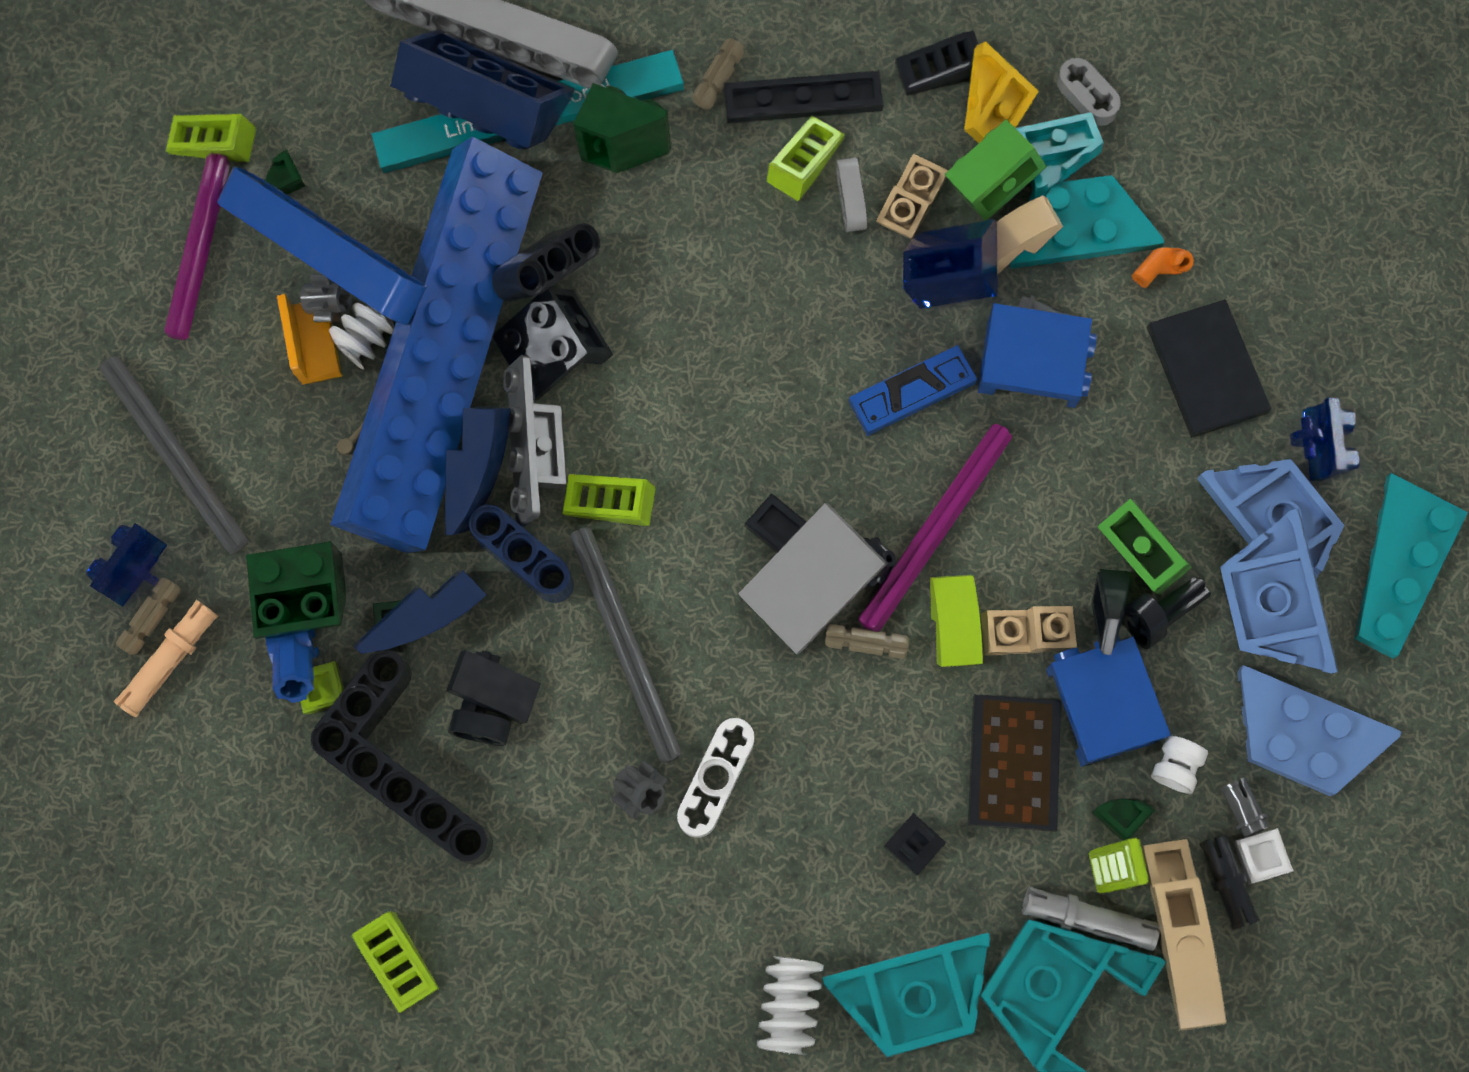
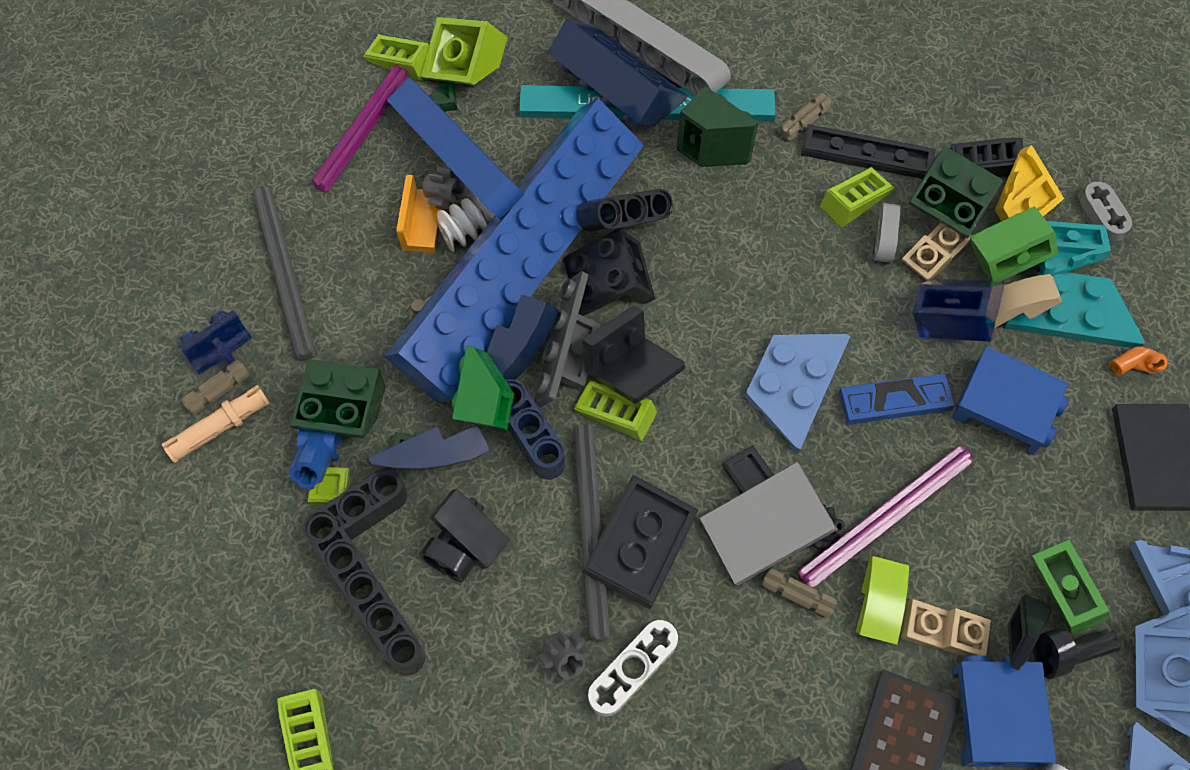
camera: 15 degrees right, 10 degrees down
none -> lime slope [420,17,508,85]
none -> green slope [452,346,514,430]
none -> black bracket [582,305,685,404]
none -> black tile [582,475,698,609]
none -> medium blue wing [745,334,850,453]
none -> dark green slope [908,146,1004,238]

